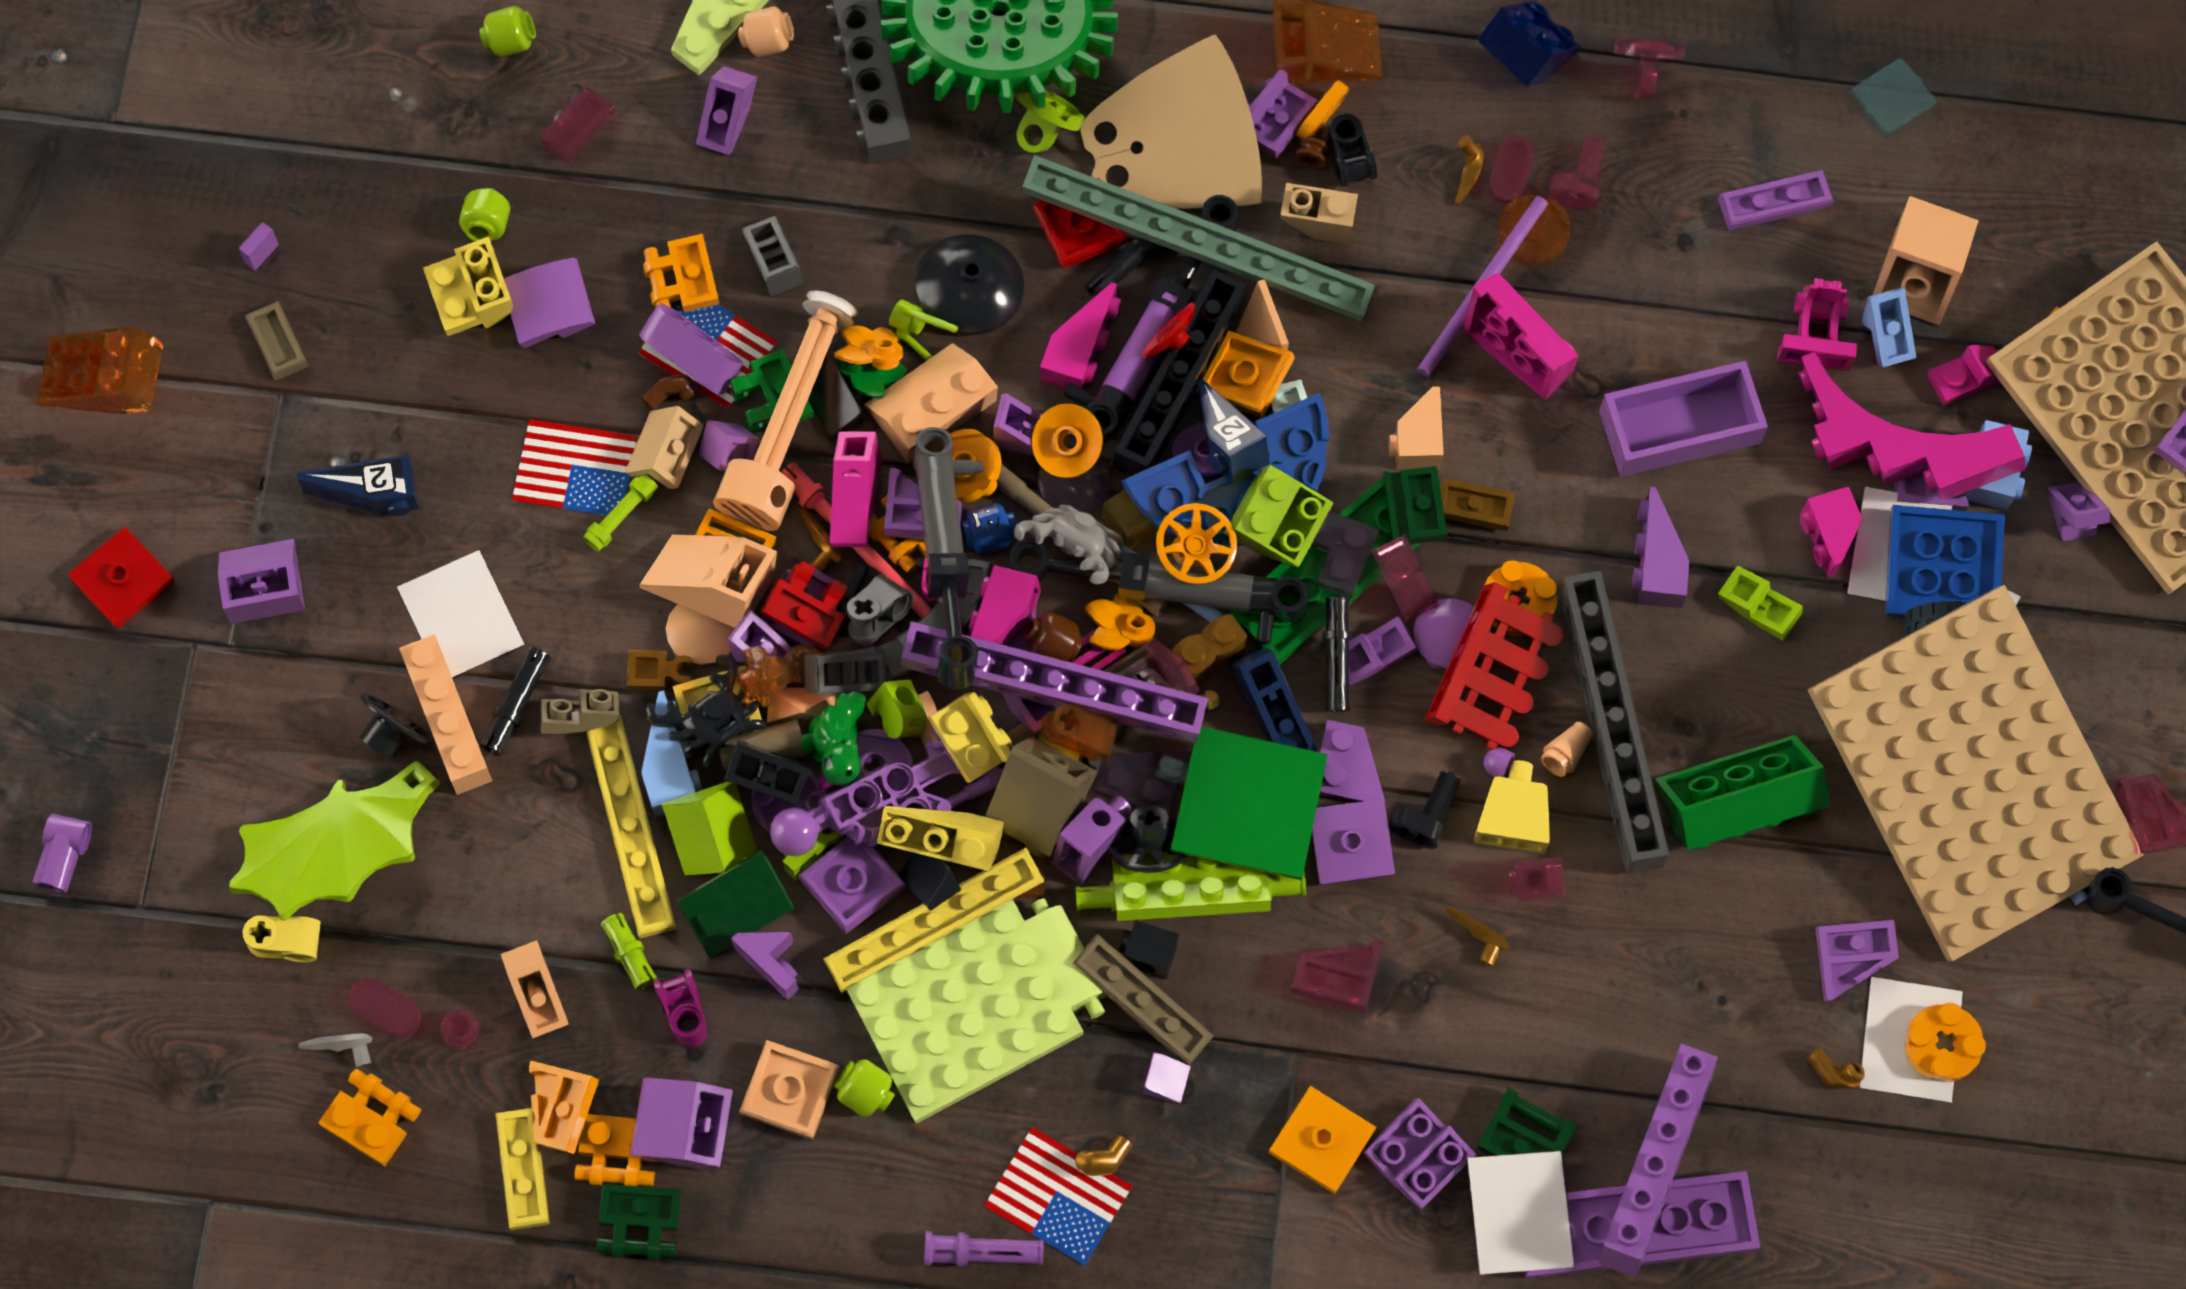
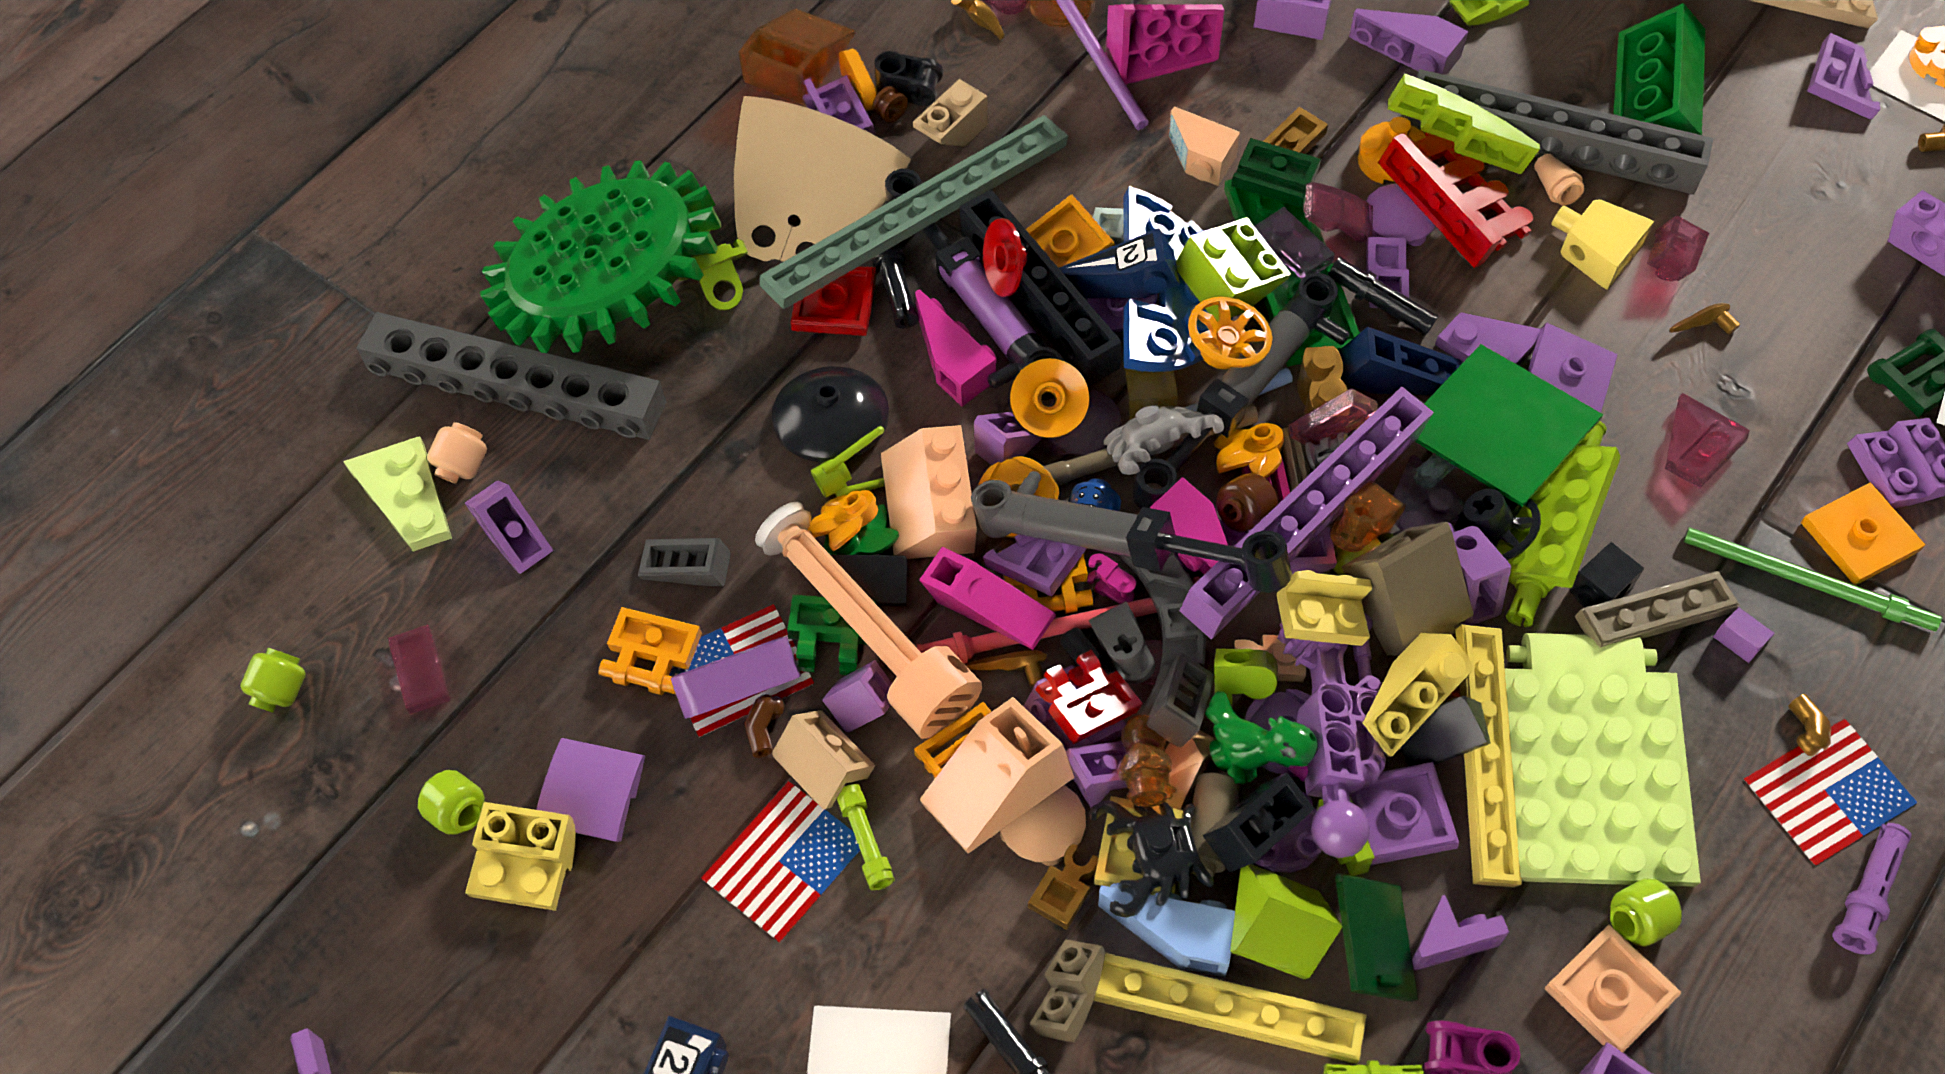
camera: 55 degrees left, 10 degrees down
light nougat slope [1236,279,1289,350] -> none
black piece [1389,771,1461,849] -> none
medium lavender hinge [1483,748,1515,778] -> none
none -> lime slope [1388,73,1540,174]
none -> bright green bar [1683,527,1942,632]

